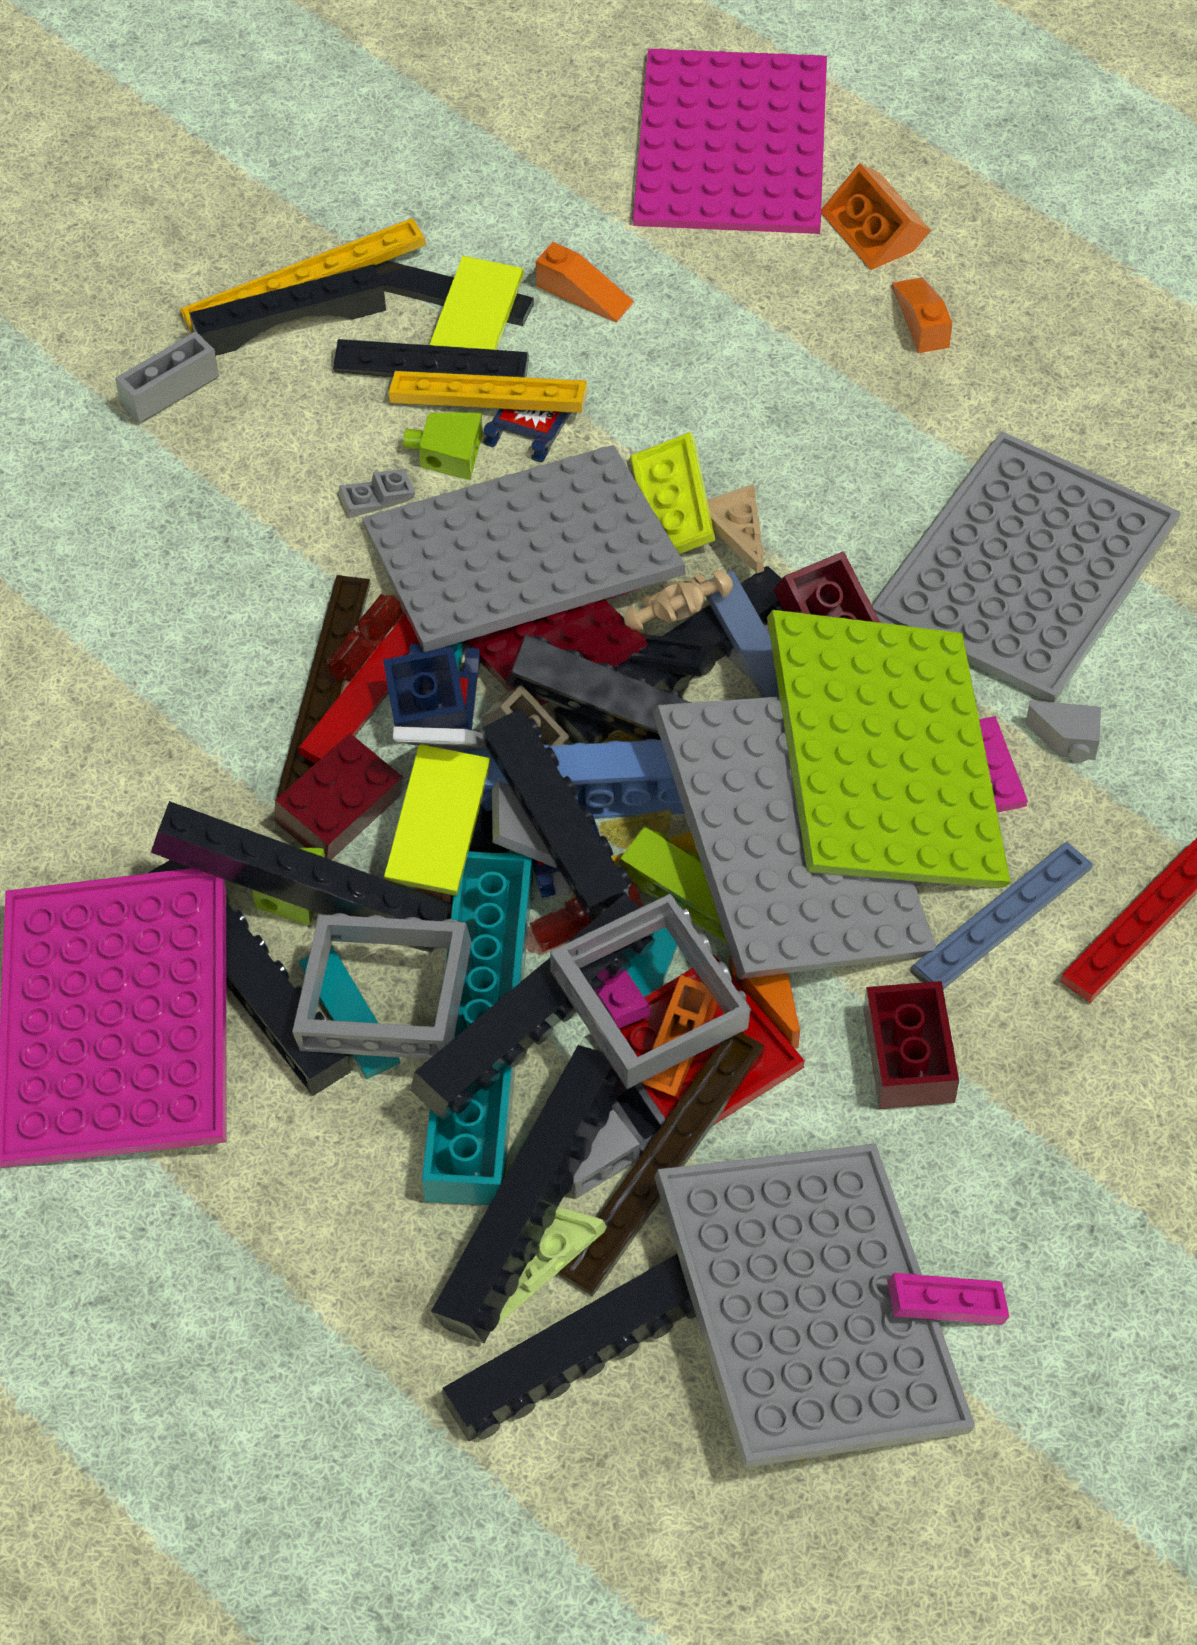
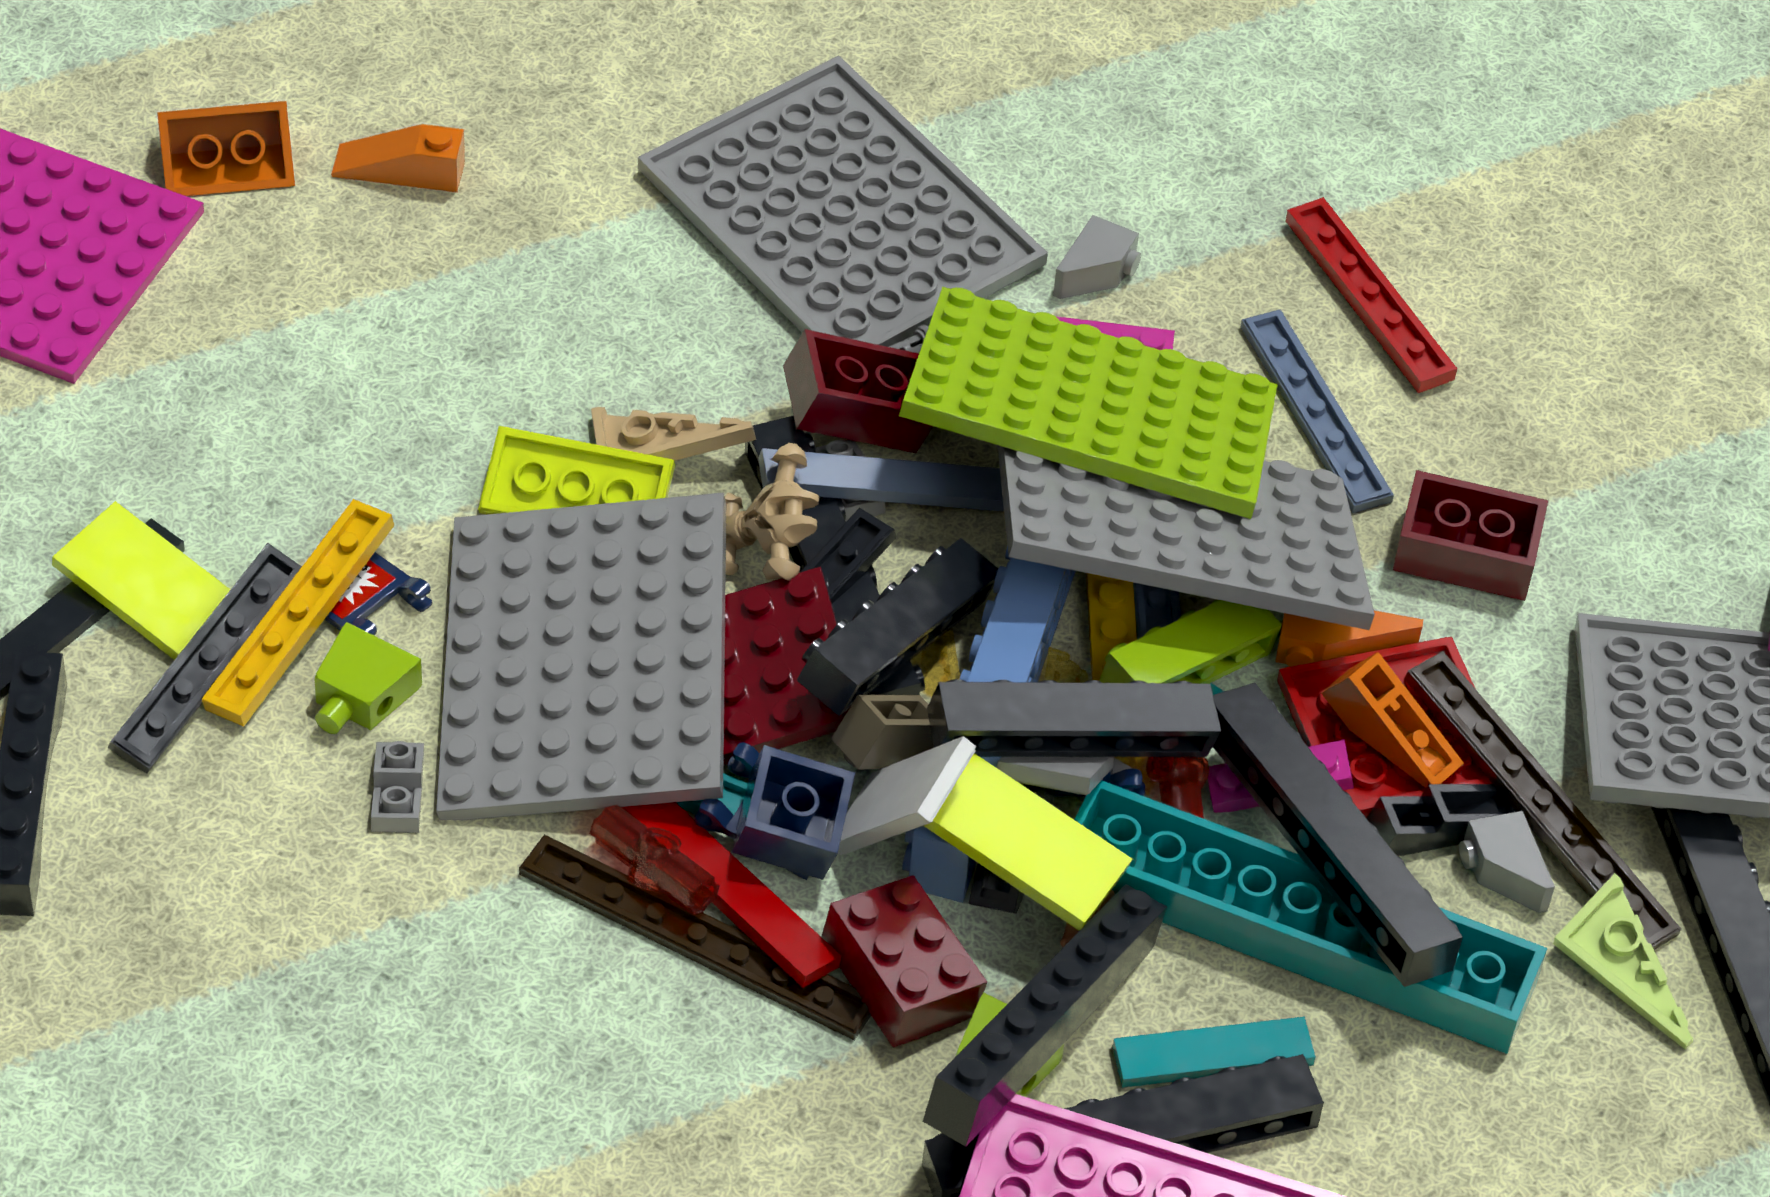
camera: 75 degrees left, 5 degrees down
light grey brick [115,331,219,423] -> none
light grey window [292,913,472,1059] -> none
black brick [431,1045,626,1344] -> none
orange slope [535,242,634,323] -> none
light grey window [550,893,751,1089] -> none

